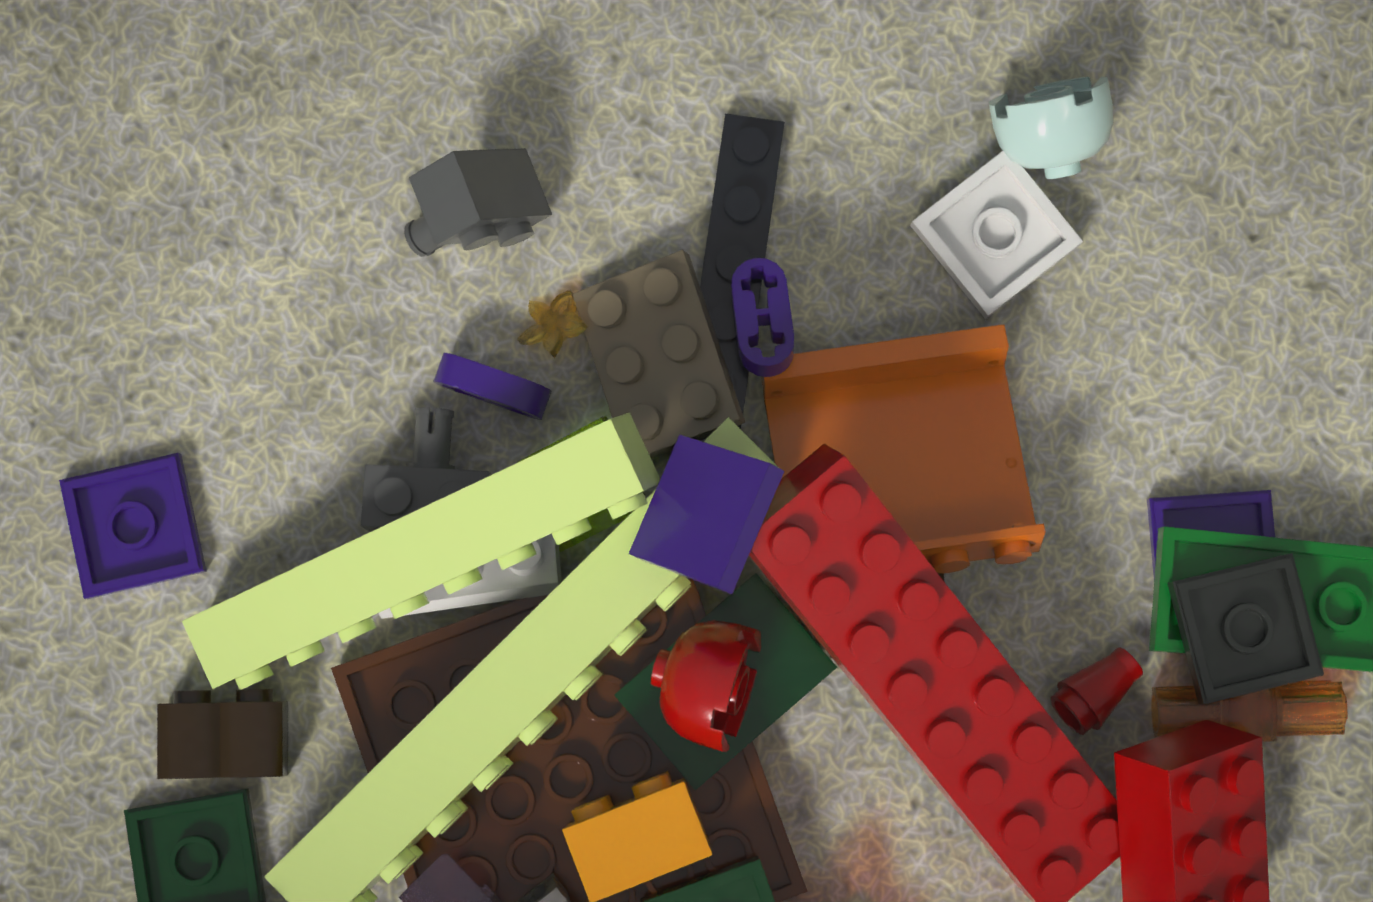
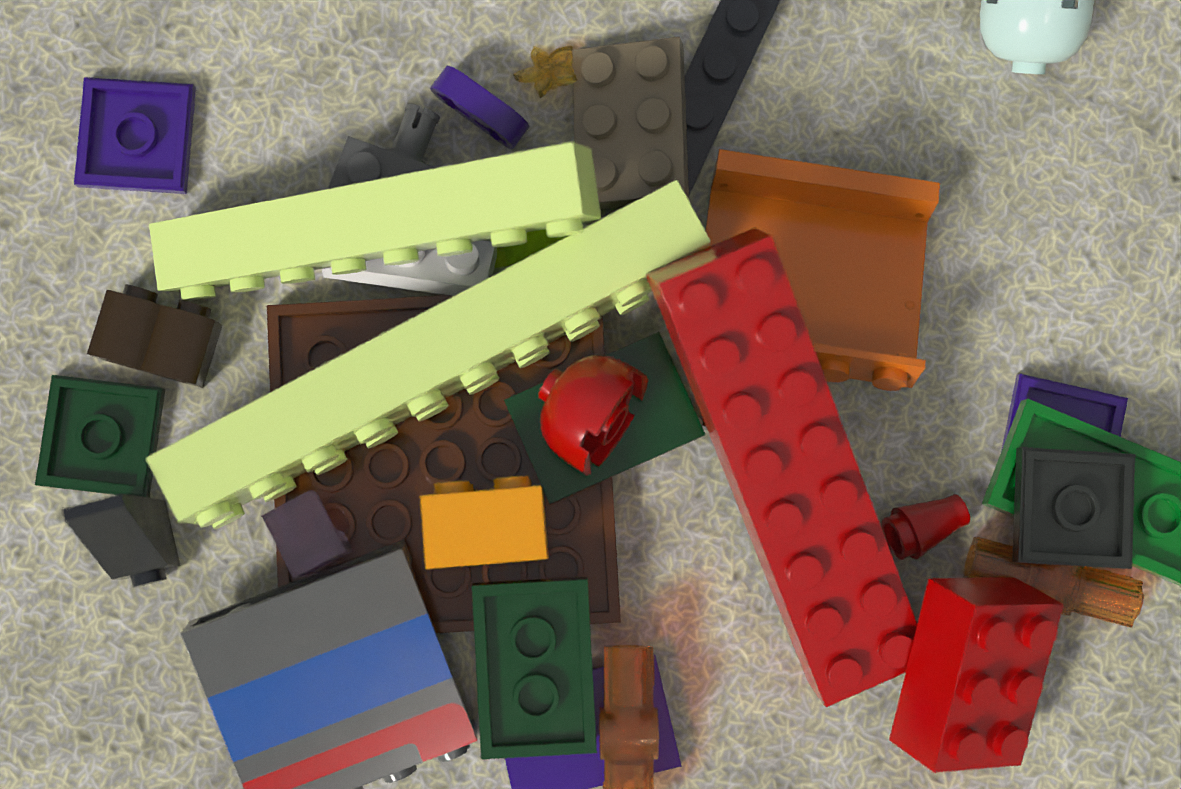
camera: 10 degrees right, 0 degrees up
dark purple tile [628,434,784,594] -> none
dark purple beam [731,258,794,377] -> none
white plate [910,151,1083,319] -> none

